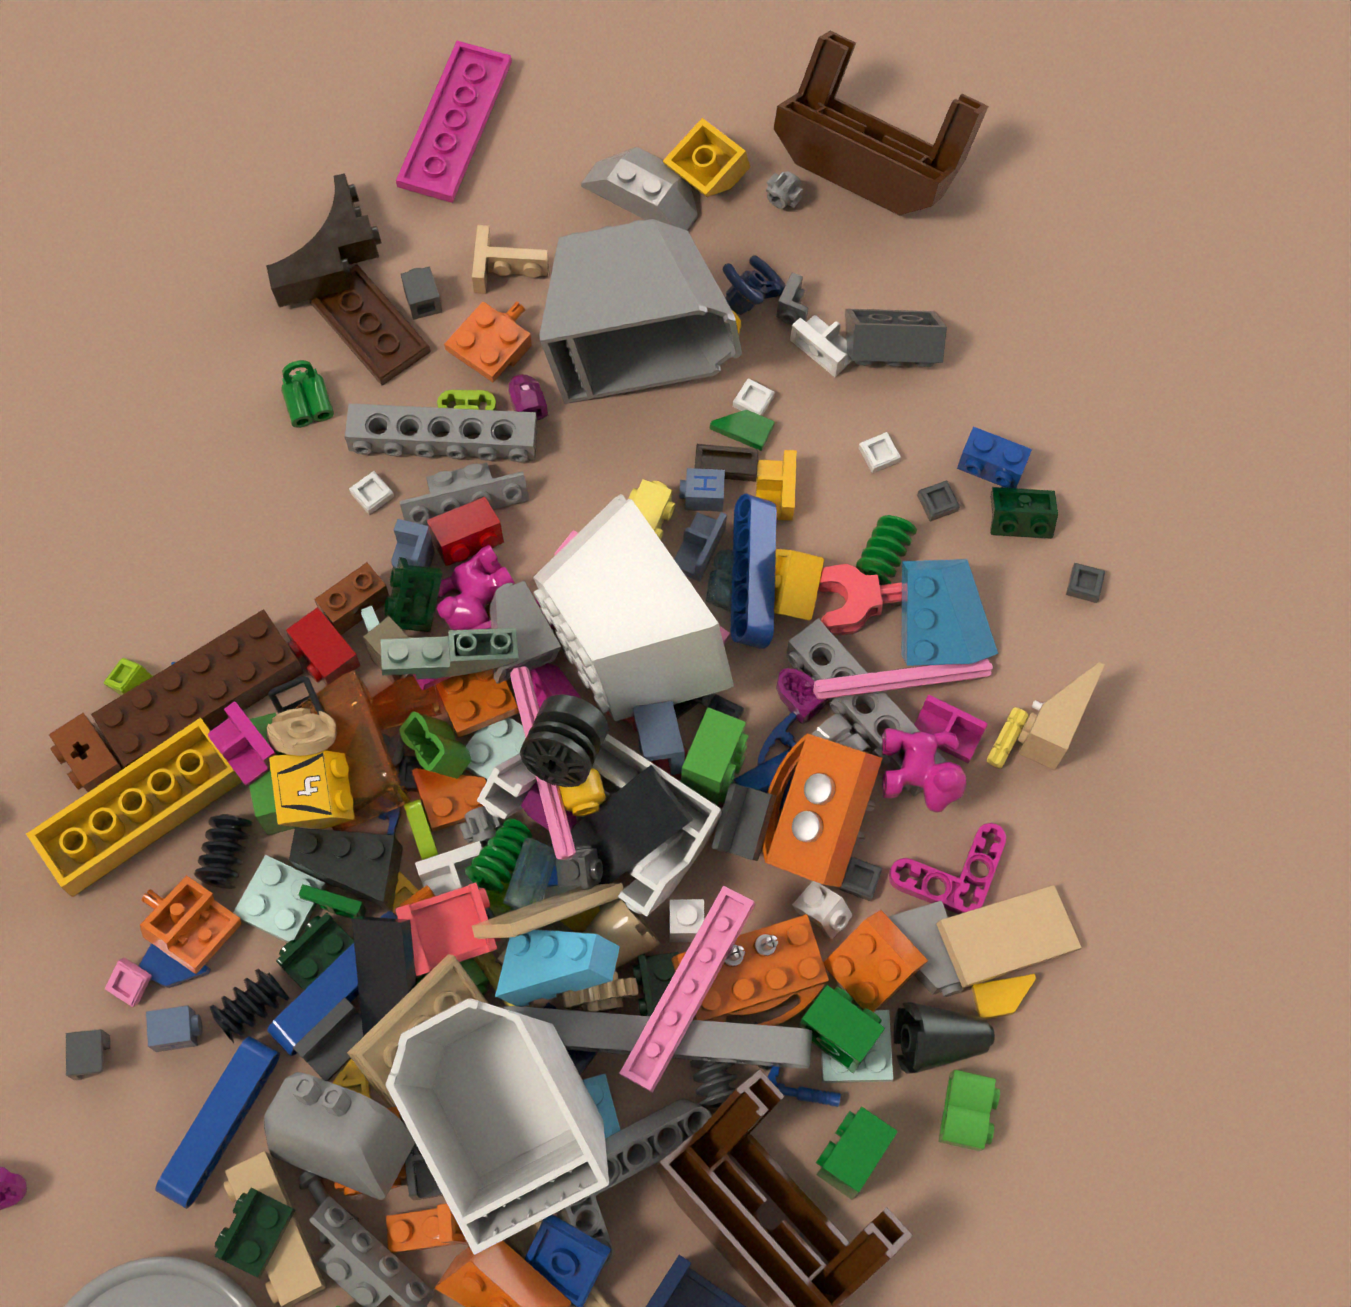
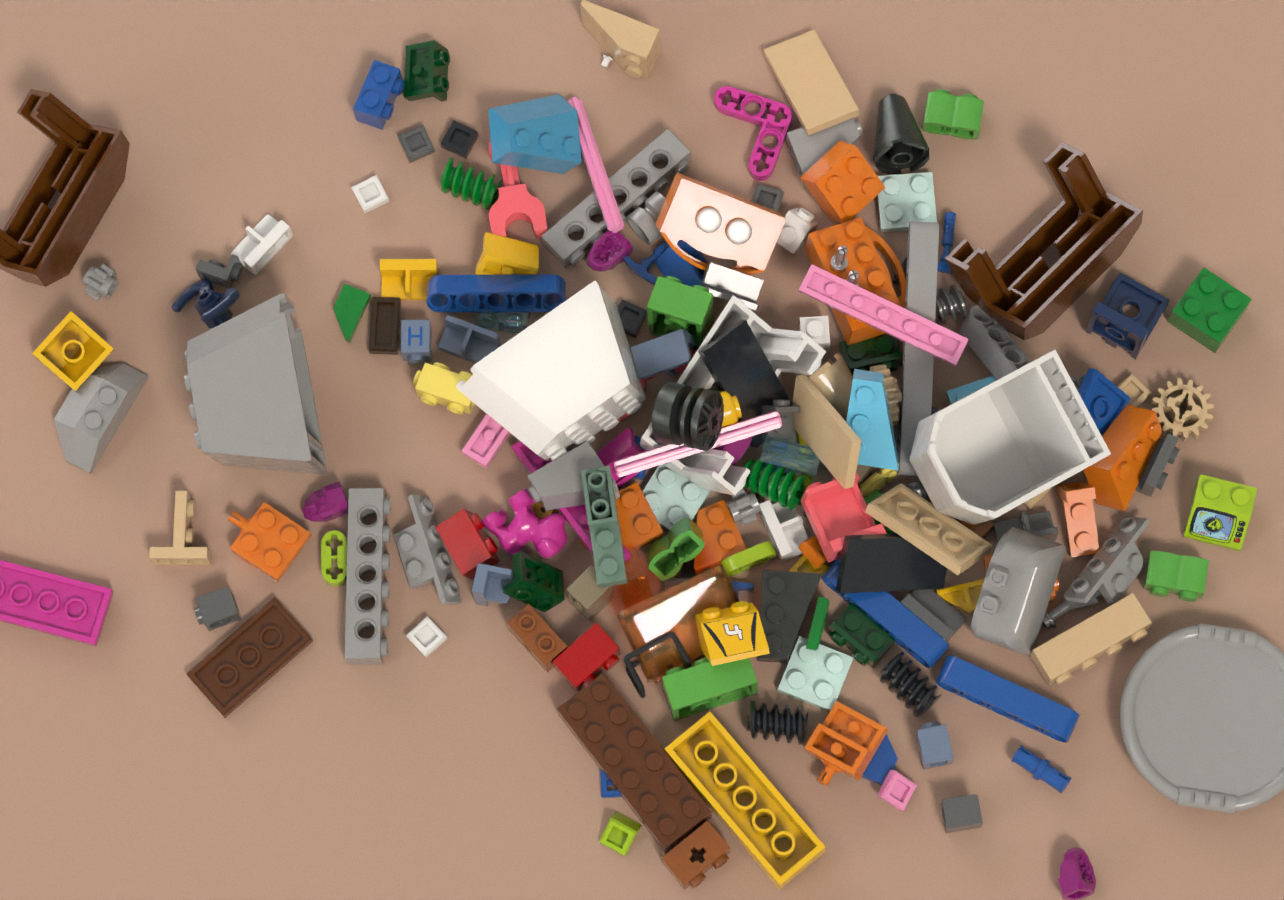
camera: 85 degrees left, 5 degrees up
dark pink panel [208,701,277,786] -> none
dark green bracket [214,1187,295,1279] -> none
dark brown arch [266,173,382,307] -> none
tan tile [267,708,336,756] -> none
green piece [281,360,334,428] -> none
light aqua tile [361,606,379,632] -> none
white tile [732,378,775,416] -> none
green brick [798,985,885,1074] -> none
green brick [816,1106,898,1200] -> none
dark grey slope [845,309,947,367] -> none
dark pink animal [882,728,967,813] -> none
dark pink panel [914,695,988,763] -> none
yellow tile [971,974,1036,1019] -> none
light yellow axle [987,707,1028,768] -> none
dark grey tile [1066,563,1105,603] -> none
none -> black tile [441,120,479,159]
none -> blue pin [1011,745,1071,794]

